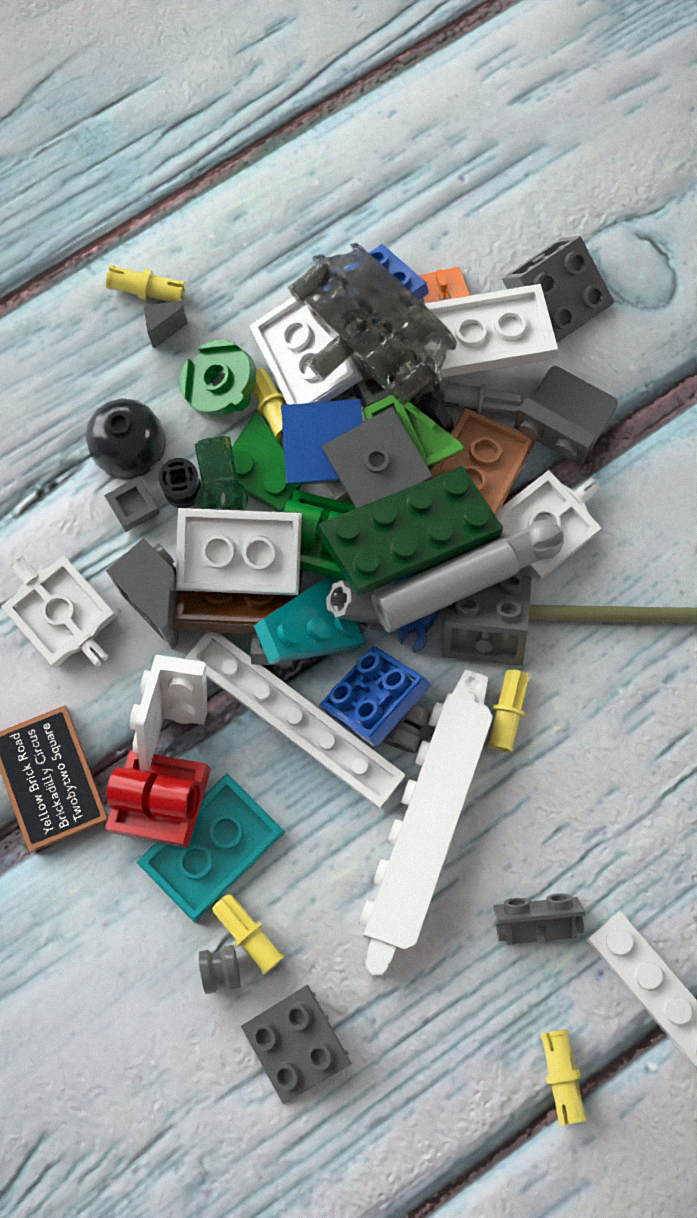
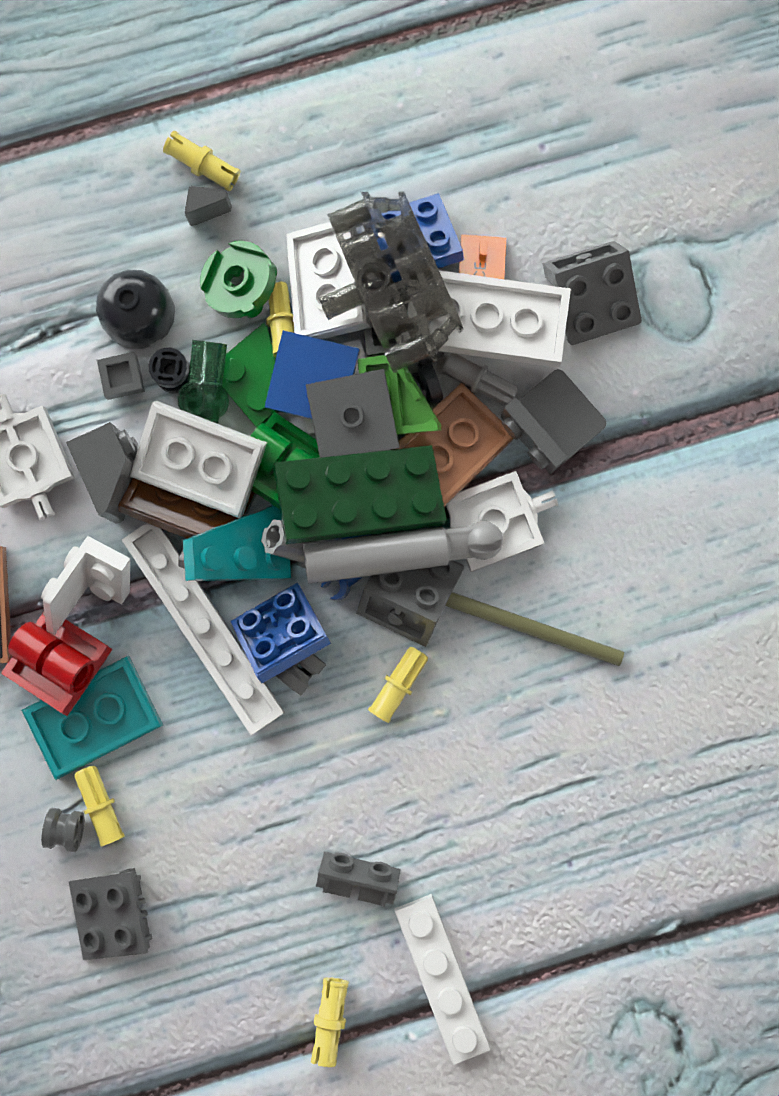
camera: 20 degrees right, 10 degrees up
white hinge [358,670,493,976] -> none

